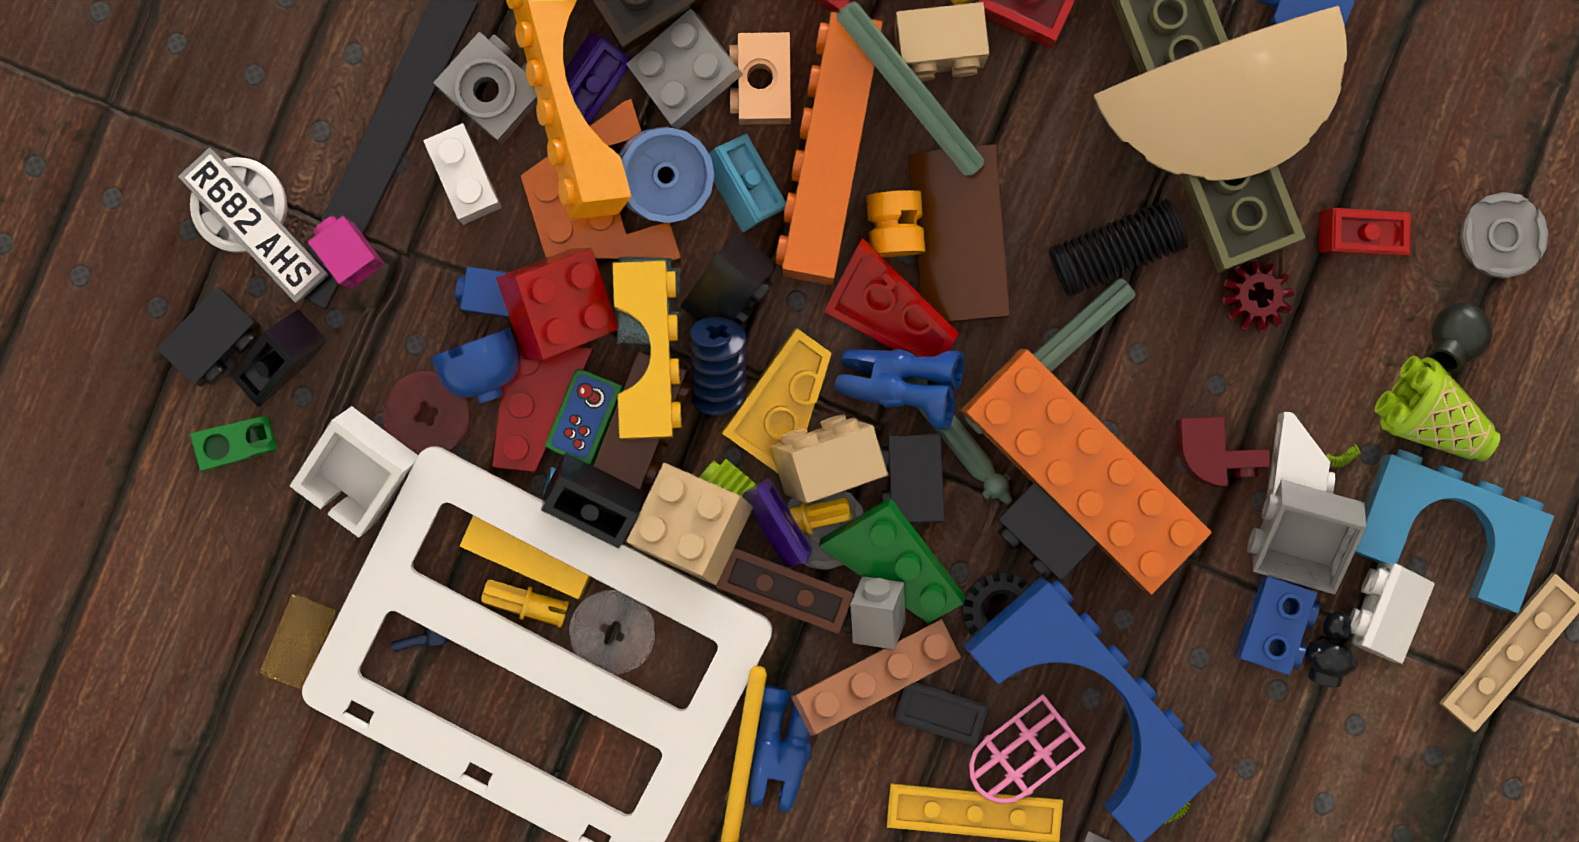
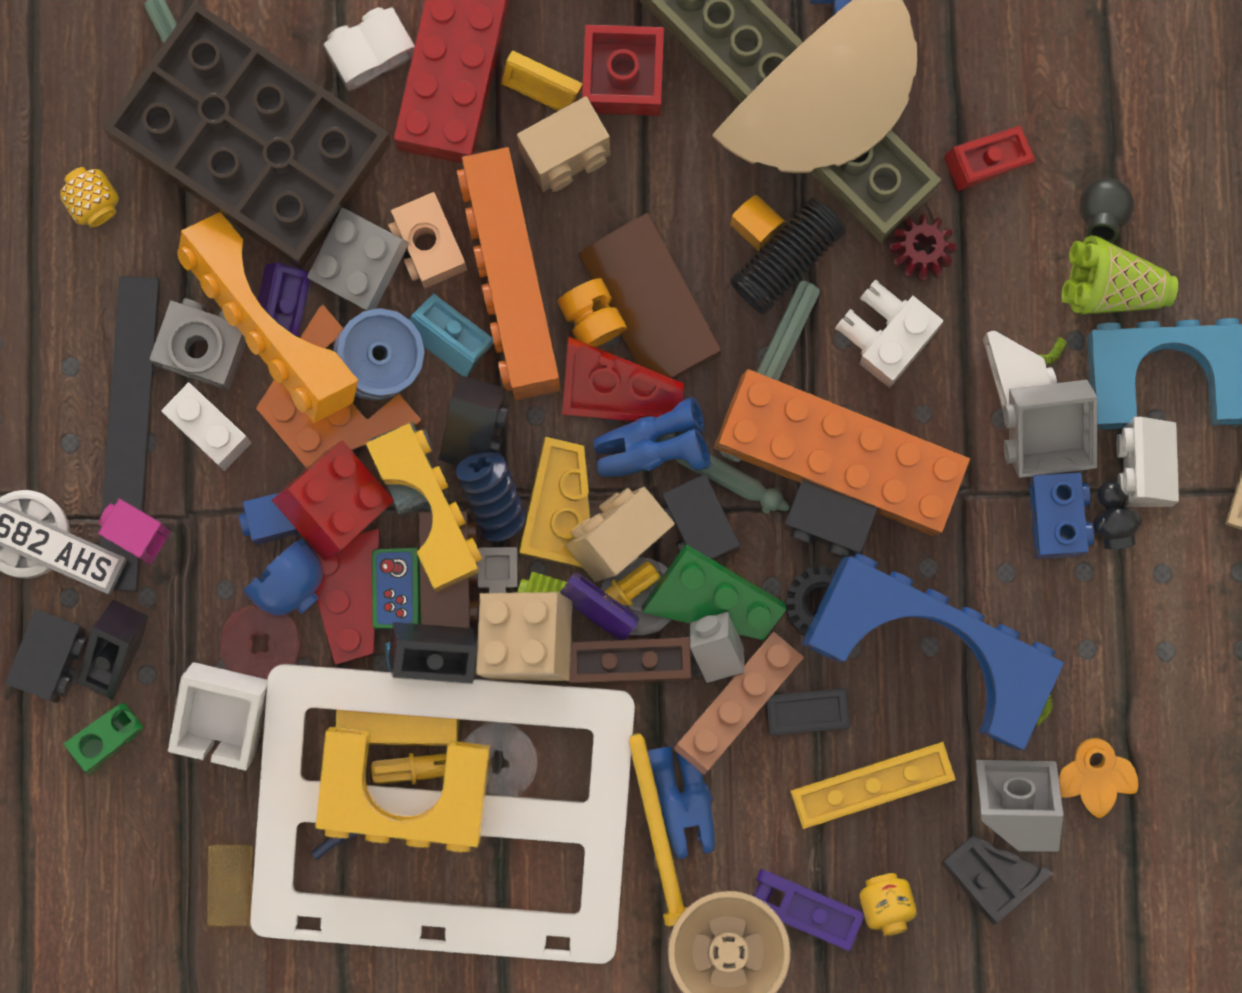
camera: 20 degrees left, 5 degrees down
sand green axle [836,2,984,176] -> none
bright pink window [969,694,1086,804] -> none
dark red brick [1176,417,1270,487] -> none
light grey tile [1460,192,1548,279] -> none
none -> yellow arch [315,727,491,852]
none -> light grey plate [477,547,518,593]
none -> light orange brick [730,195,786,251]
none -> white brick [835,280,944,389]

